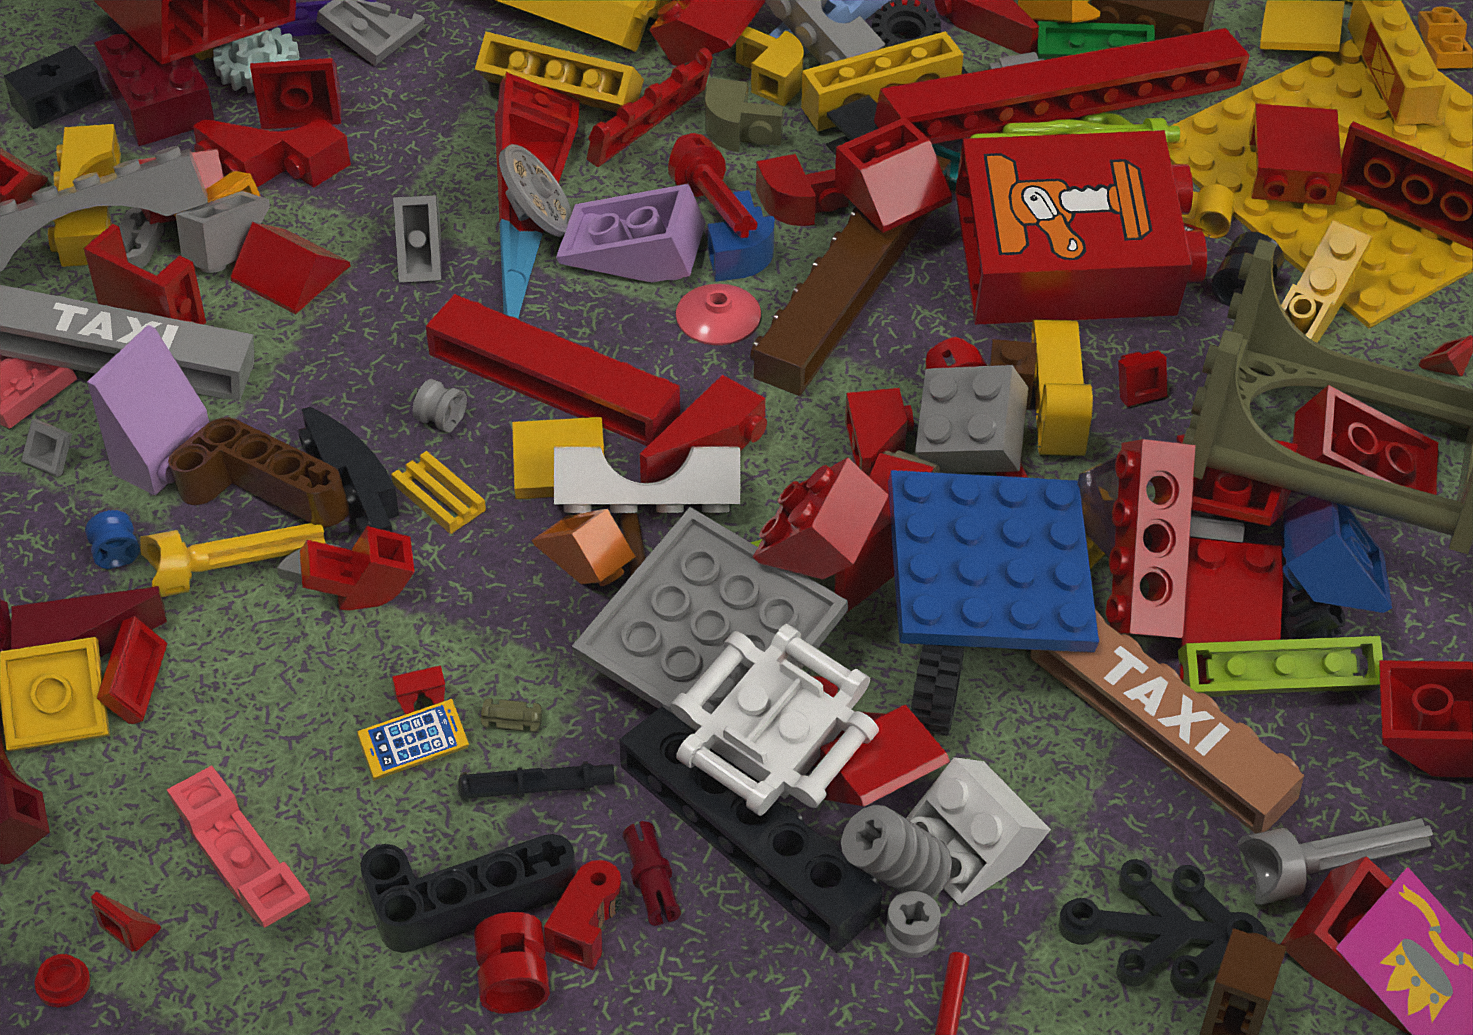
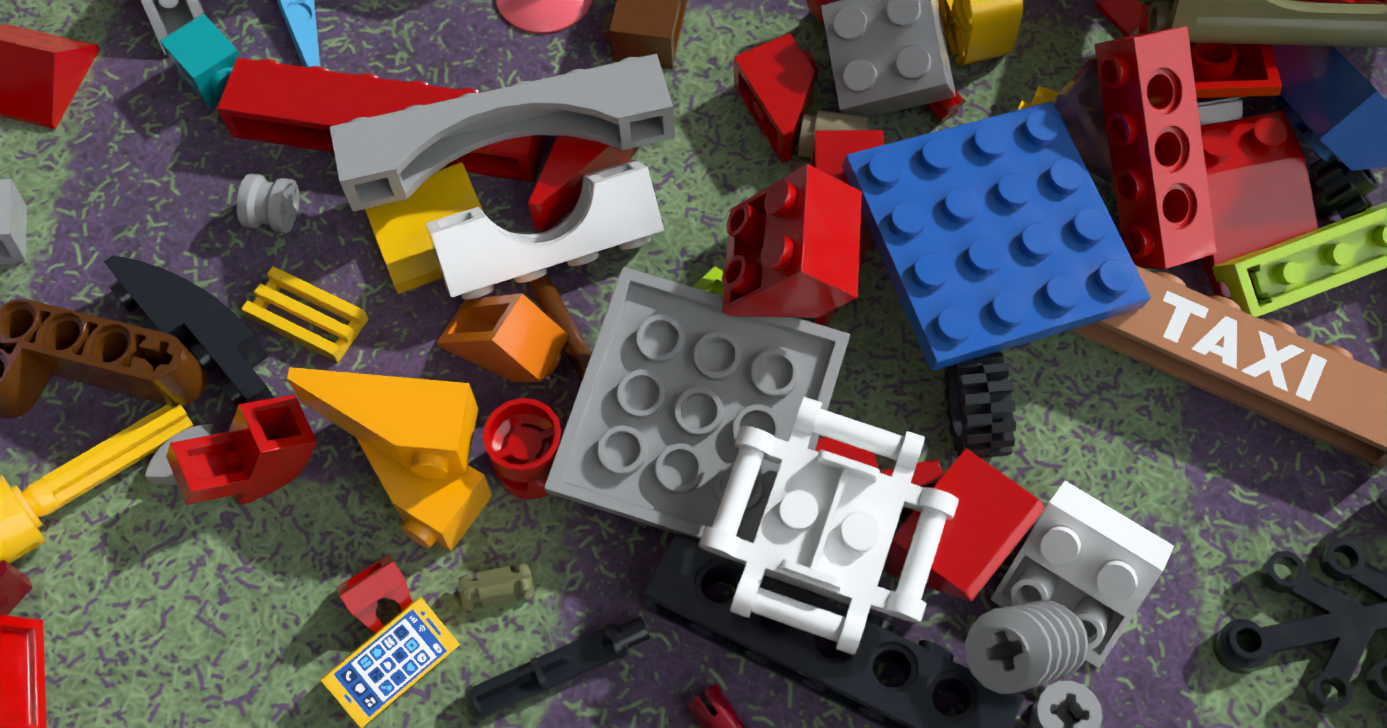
camera: 15 degrees left, 15 degrees up
none -> teal brick [160,13,241,108]
none -> light orange slope [287,367,478,479]
none -> light grey arch [330,54,675,212]
none -> light orange slope [357,438,492,552]
none -> red wheel [483,398,563,500]

